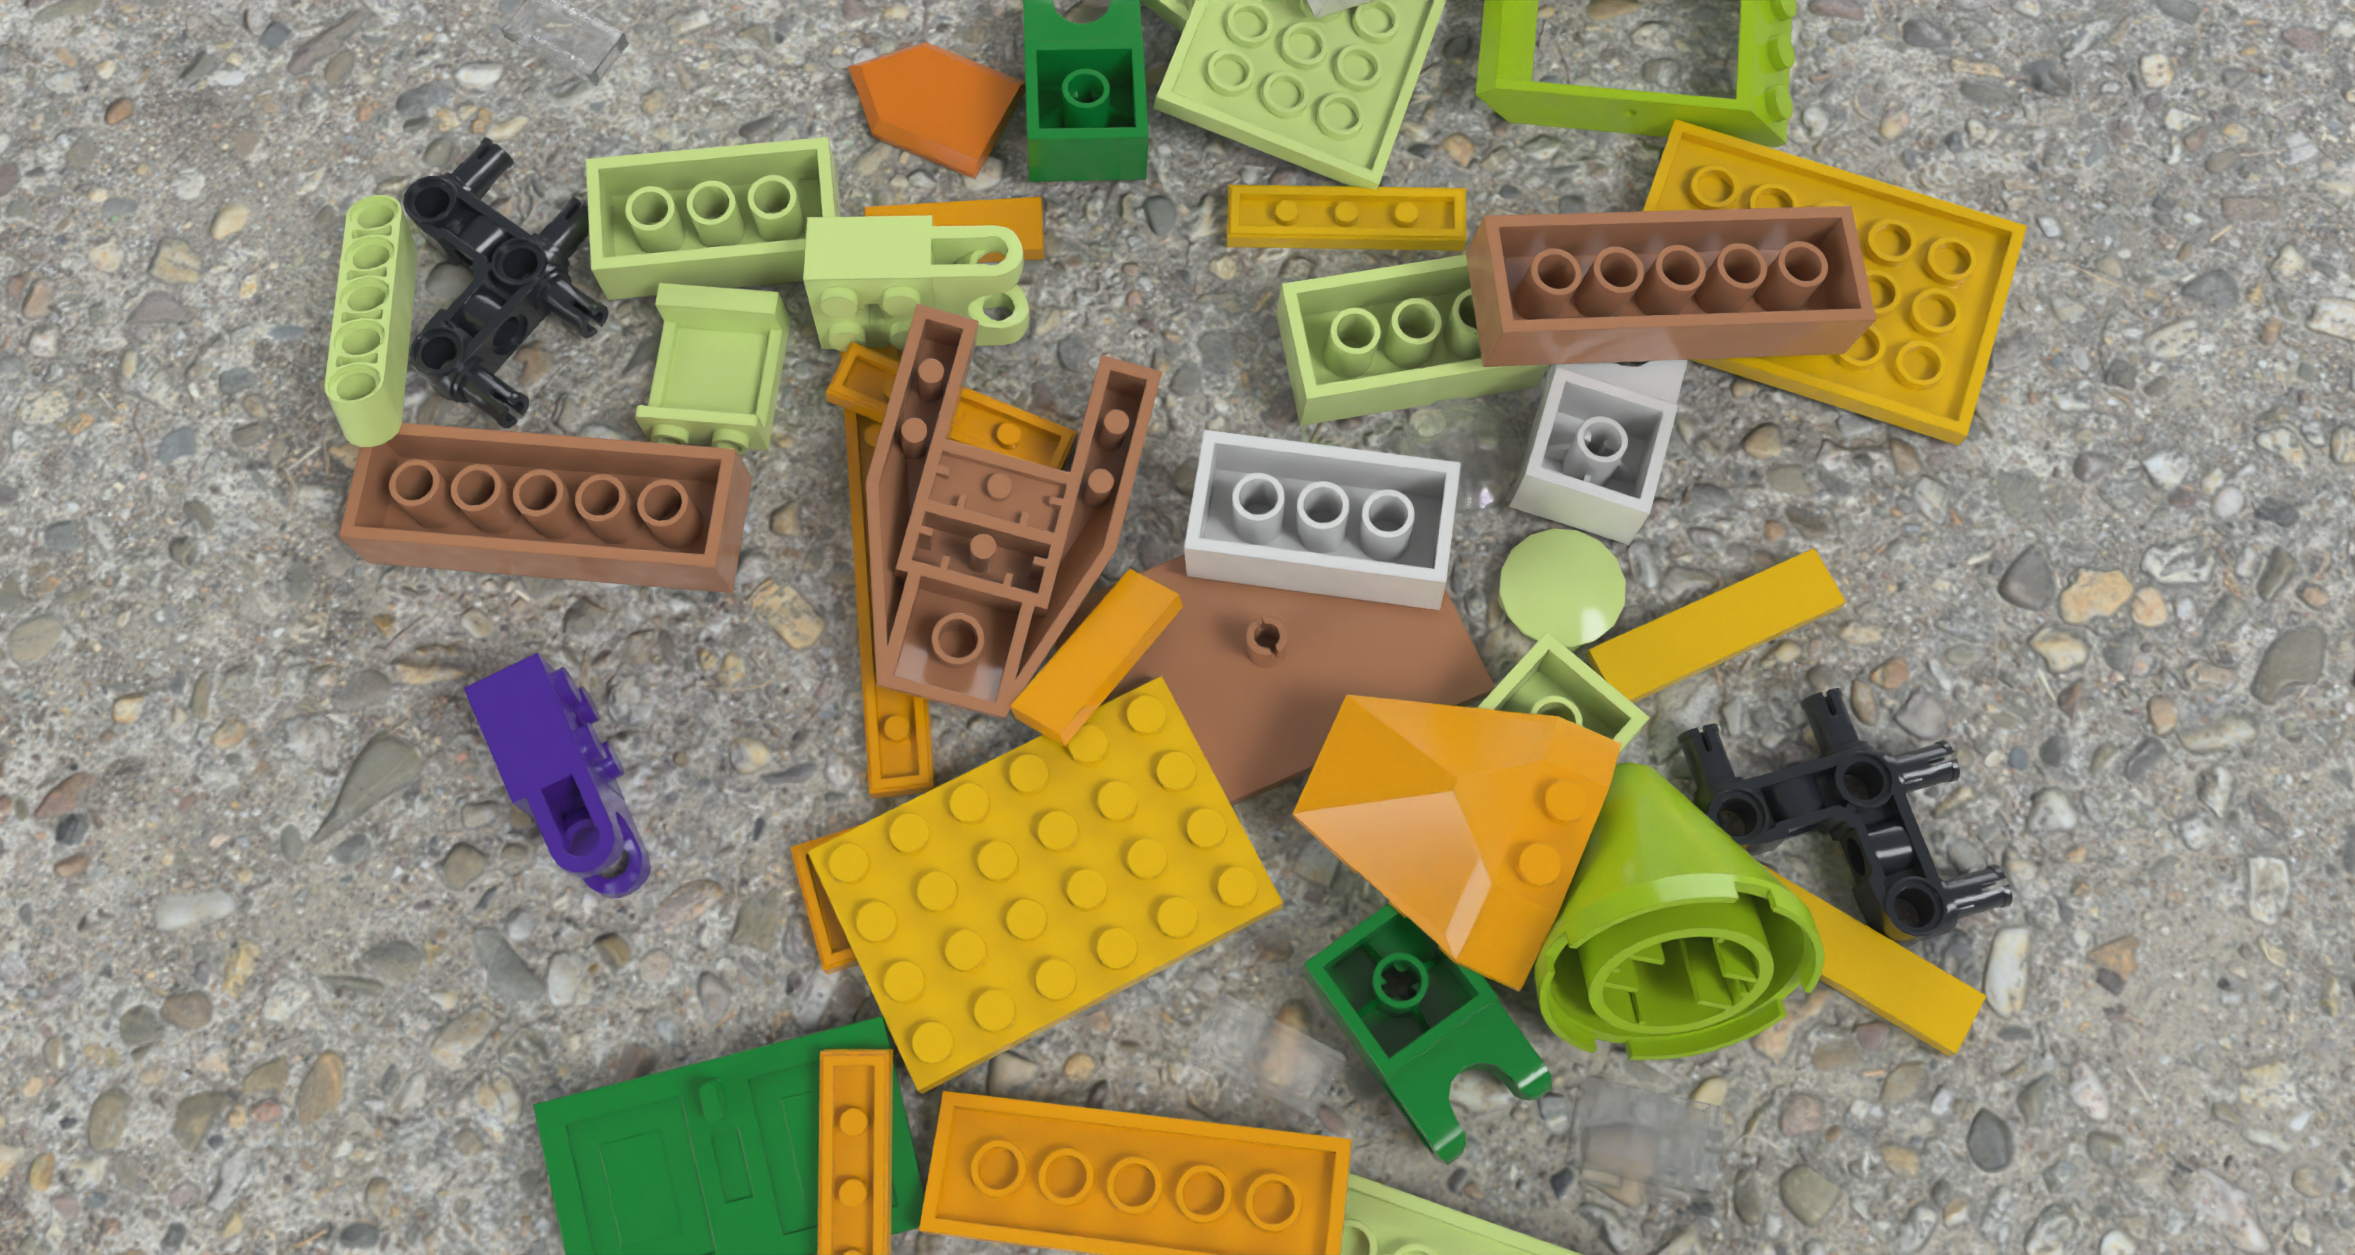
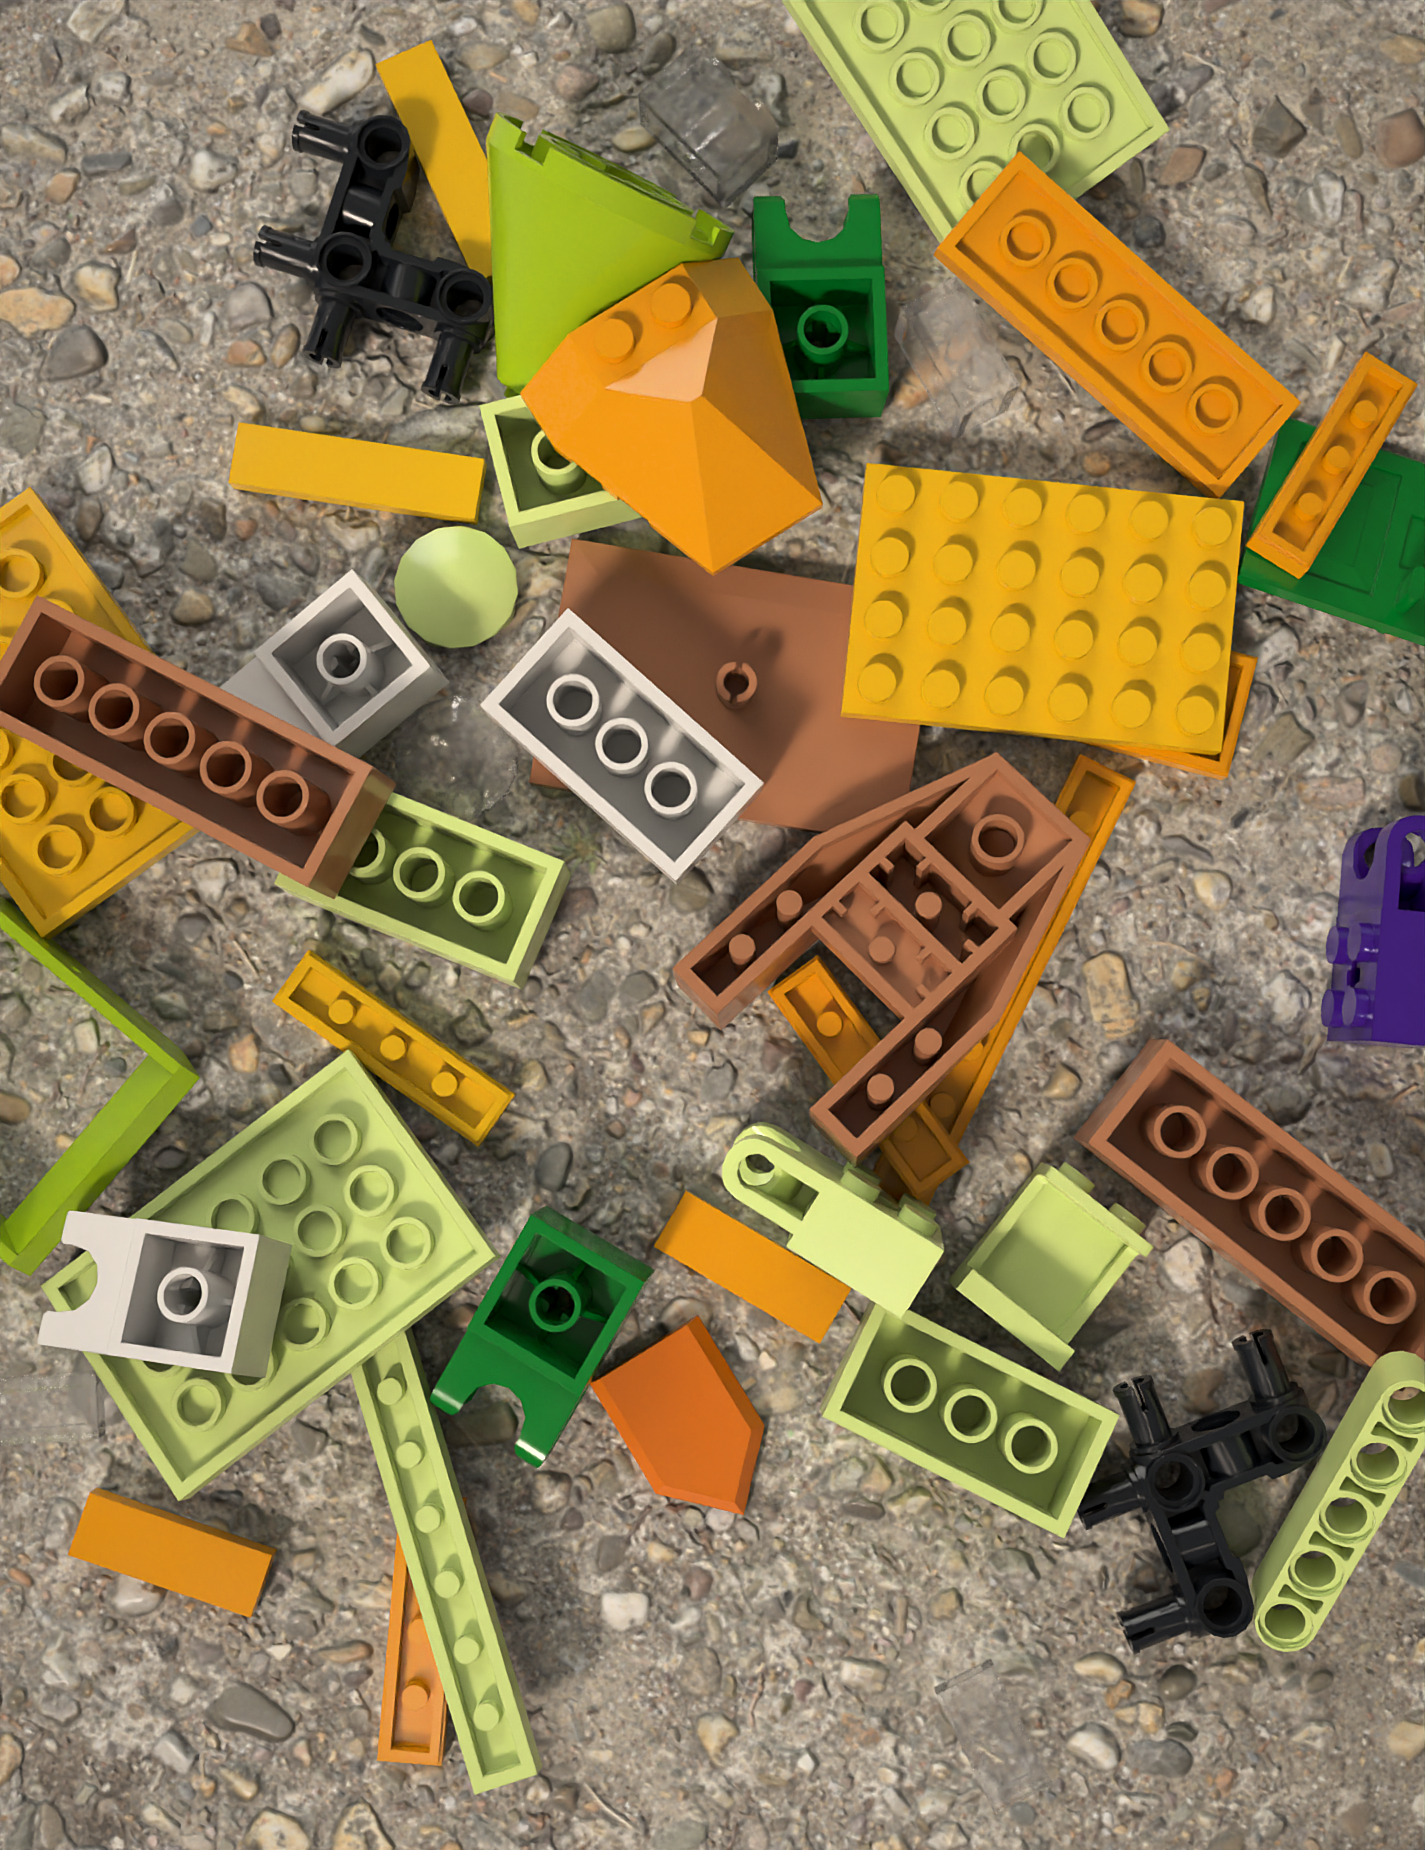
camera: 155 degrees left, 15 degrees up
light orange tile [1010,568,1183,747] -> none

